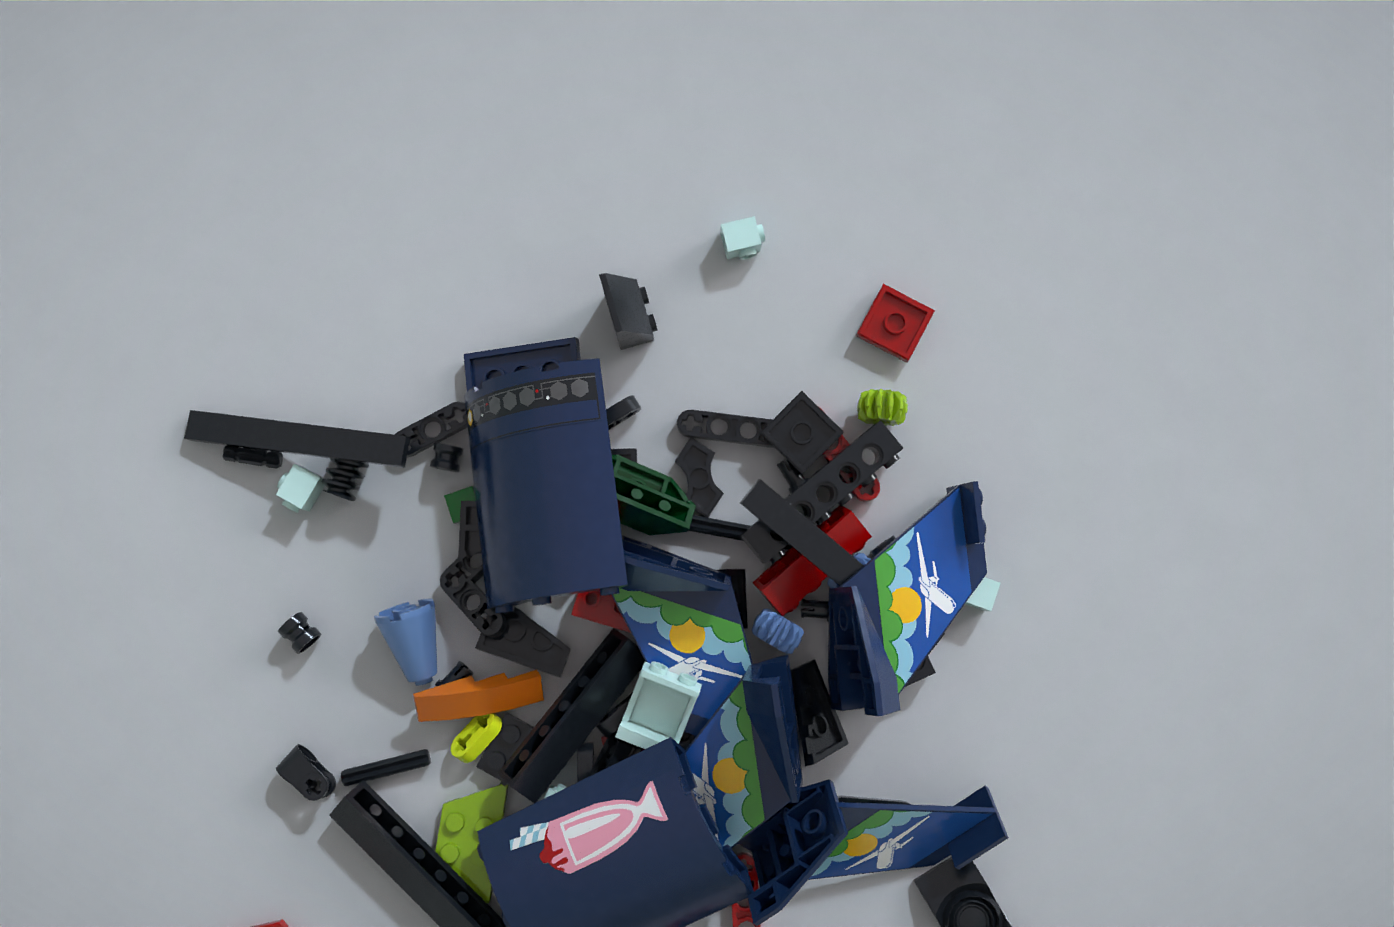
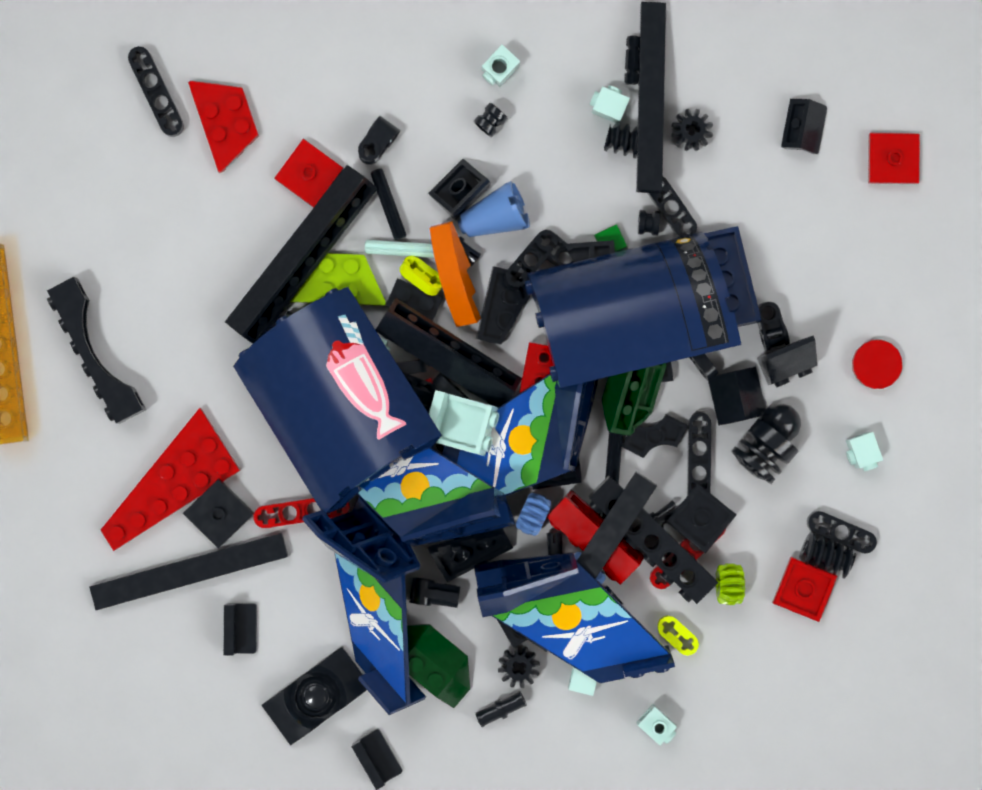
camera: 90 degrees right, 5 degrees up
none -> red plate [274,139,344,208]
none -> black panel [351,729,403,790]
none -> light aqua axle [365,240,435,258]
none -> dark green wedge [407,624,470,708]
none -> black piece [409,577,461,608]
none -> black slope [428,159,490,221]
none -> black pin [475,691,527,727]
none -> light aqua brick [482,45,520,87]
none -> black gear [498,646,540,688]
none -> light aqua brick [636,704,677,745]
none -> neon yellow beam [657,615,699,656]
none -> black gear [671,109,713,151]
none -> black slope [708,366,766,426]
none -> black wheel [731,418,799,484]
none -> black piece [757,302,790,351]
none -> black hair [762,404,801,441]
none -> black panel [781,99,827,154]
none -> black piece [799,532,856,579]
none -> black beam [807,511,877,553]
none -> red tile [852,340,902,389]
none -> red plate [868,133,920,184]

